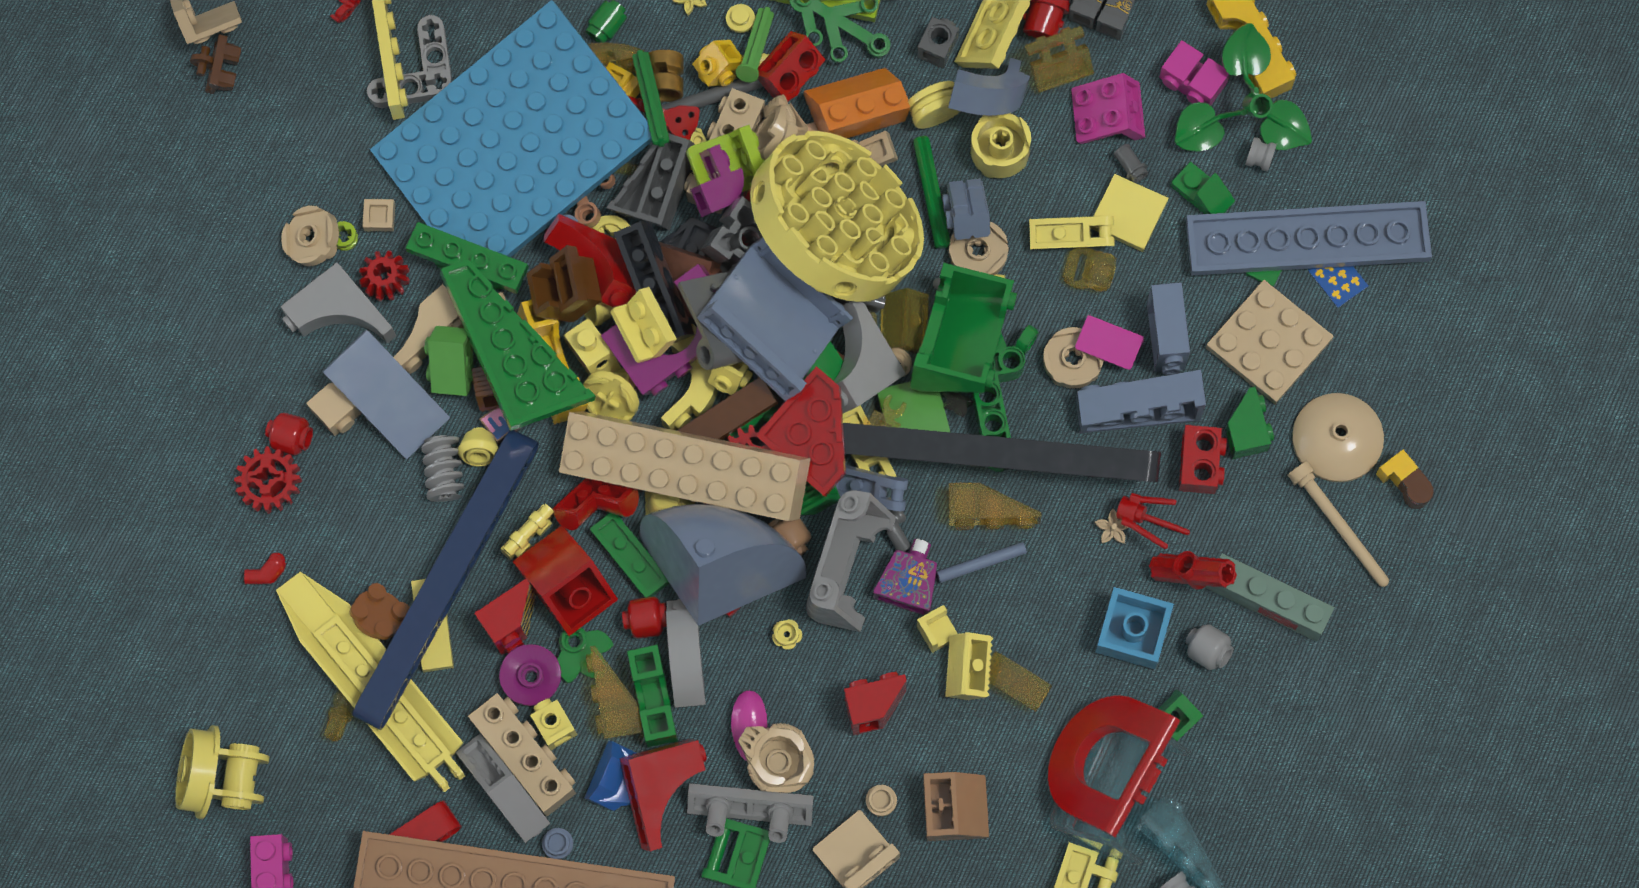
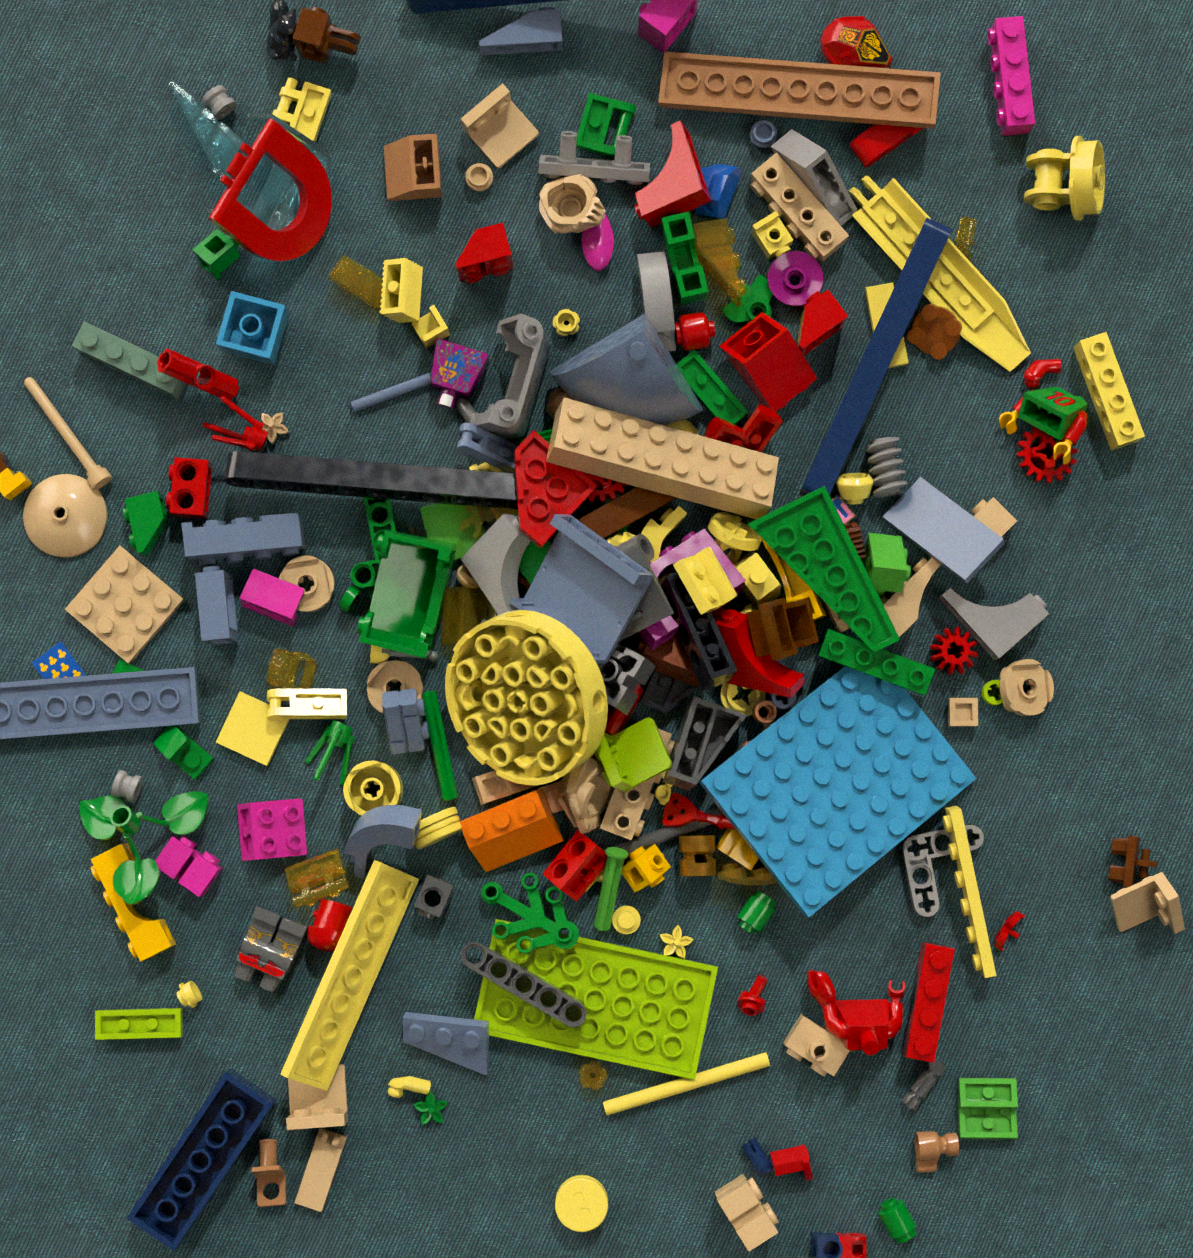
camera: 175 degrees right, 10 degrees up
red head [265,413,313,455] -> none
light yellow plate [501,504,554,560] -> none
green axle [632,50,670,147] -> none
magenta brick [690,144,744,217] -> none
clear yellow slope [948,482,1042,530] -> none
dark grey pin [1114,144,1148,183] -> none
light grey head [1186,624,1234,670] -> none
none -> green plant [305,720,355,786]
none -> green torso [999,387,1088,464]
none -> light yellow brick [1073,332,1145,451]

